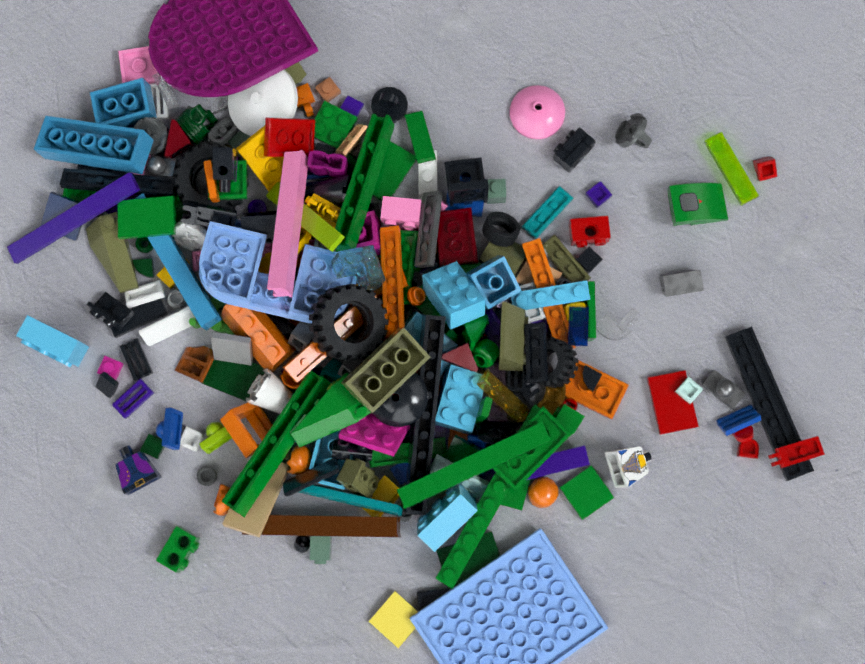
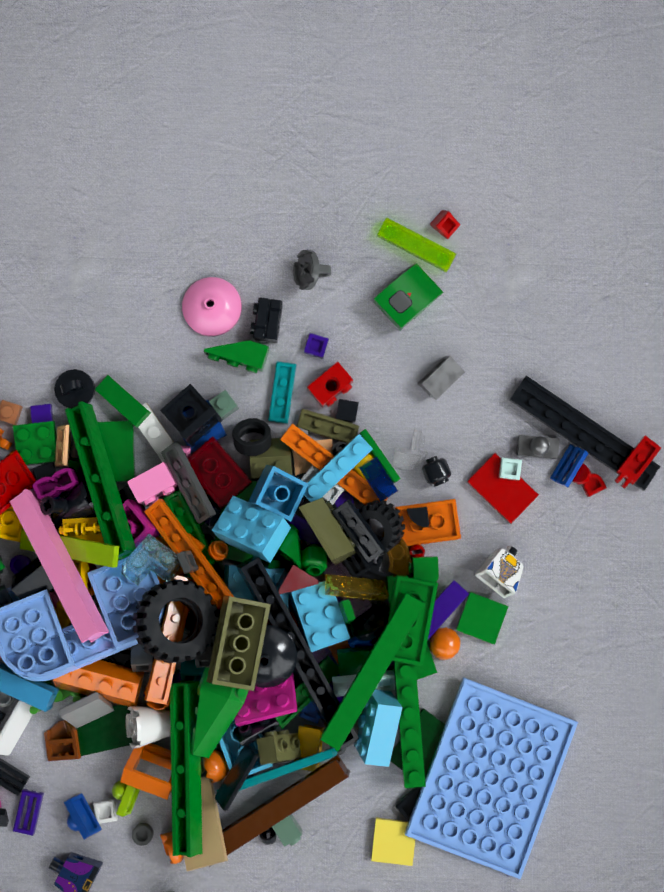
camera: 40 degrees left, 5 degrees up
dark green tile [140,434,165,459] -> none
none -> black bush [40,496,69,516]
none -> dark grey tile [176,551,199,574]
none -> green slope [204,340,270,373]
none -> black head [422,456,451,487]

